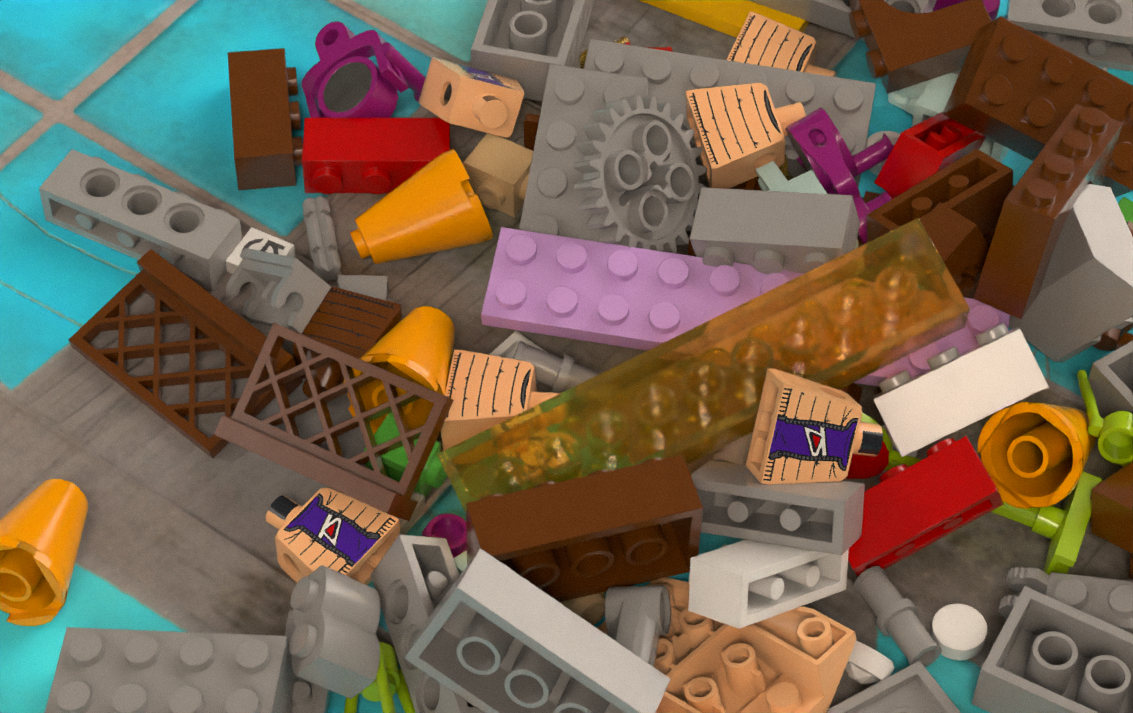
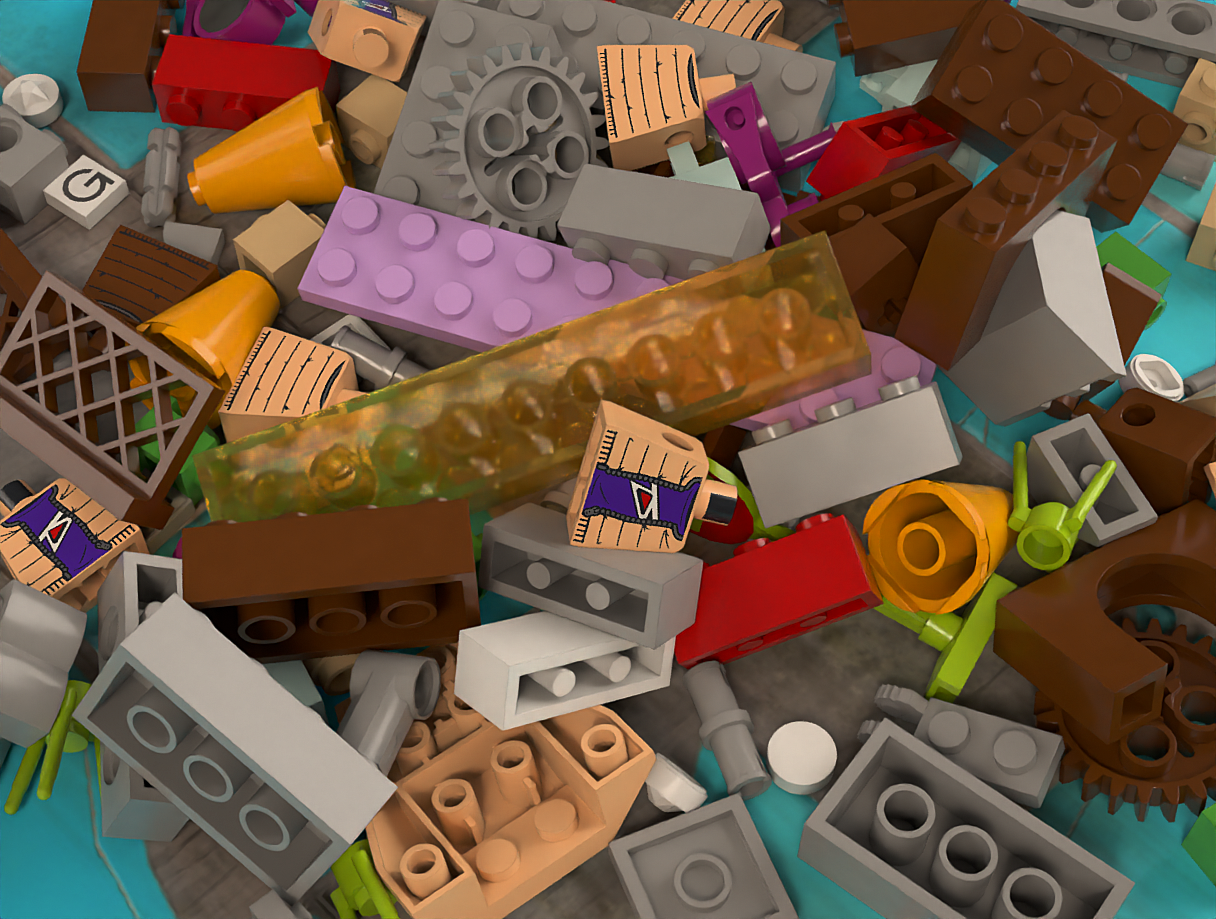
camera: 10 degrees right, 5 degrees up
light grey hinge [226,248,331,334] -> none
none -> white tile [2,74,63,128]
none -> tan brick [233,200,326,310]

